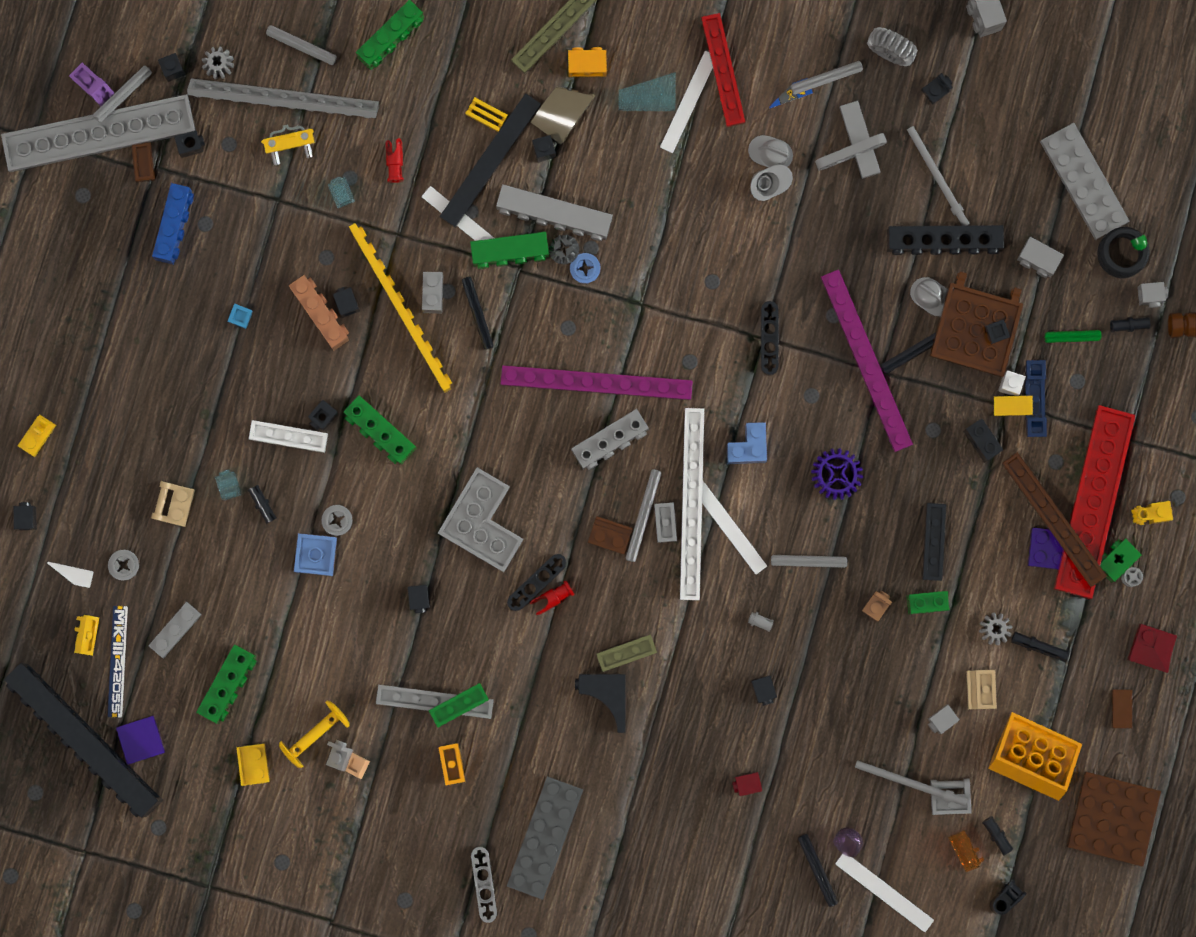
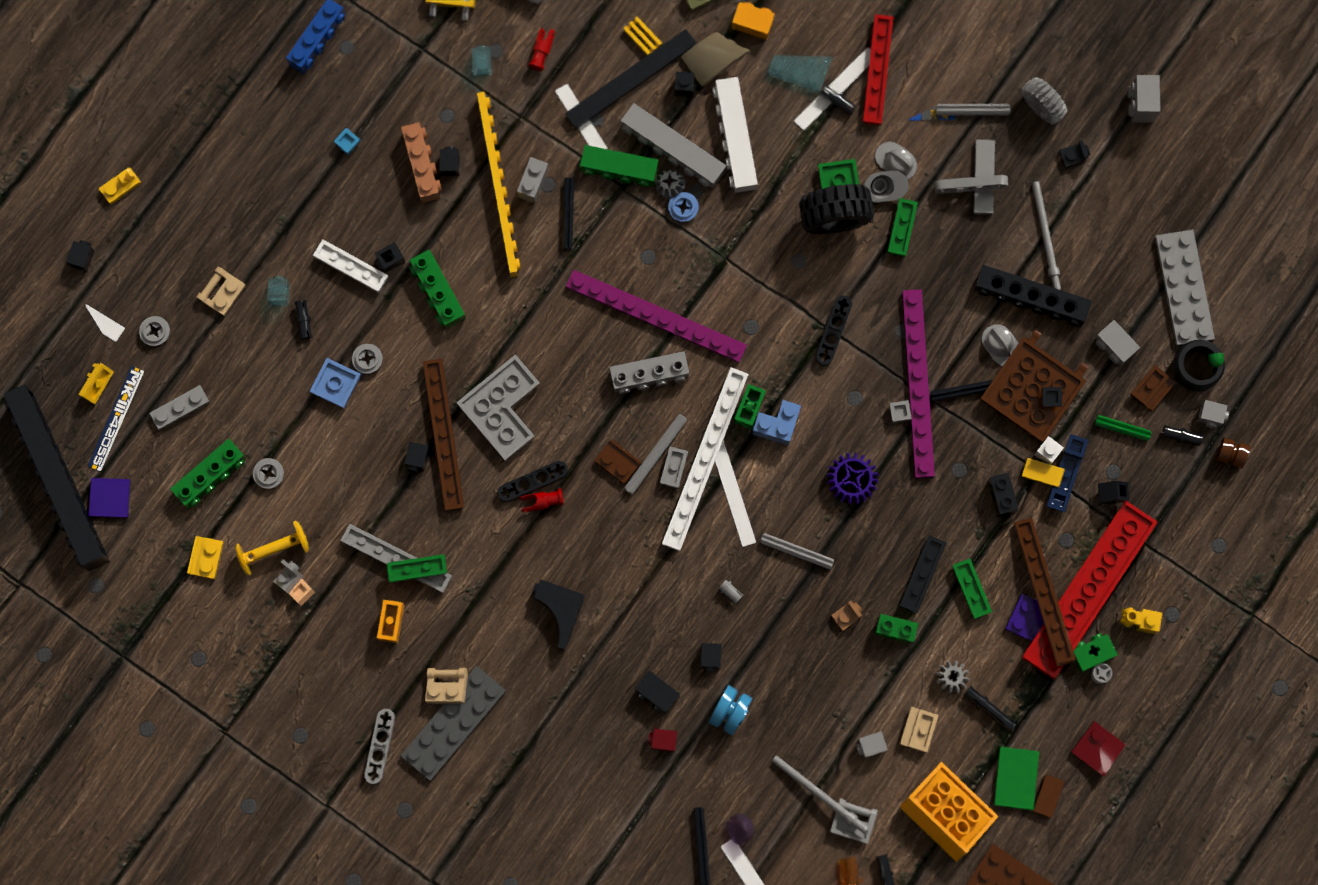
camera: 25 degrees right, 5 degrees down
olive plate [596,635,657,672] -> none
none -> light grey gear [253,458,284,489]
none -> reddish brown plate [423,358,465,511]
none -> tan plate [425,668,468,704]
none -> black brick [635,671,680,714]
none -> dark azure wheel [709,685,752,736]
none -> white brick [712,77,758,193]
none -> green brick [734,384,766,430]
none -> black tyre [799,184,874,235]
none -> green plate [818,159,860,189]
none -> black pin [819,84,857,116]
none -> green plate [887,198,918,258]
none -> light grey plate [889,400,912,423]
none -> green plate [952,558,992,619]
none -> green tile [994,747,1039,810]
none -> black brick [1098,480,1129,504]
none -> reddish brown plate [1130,365,1176,412]

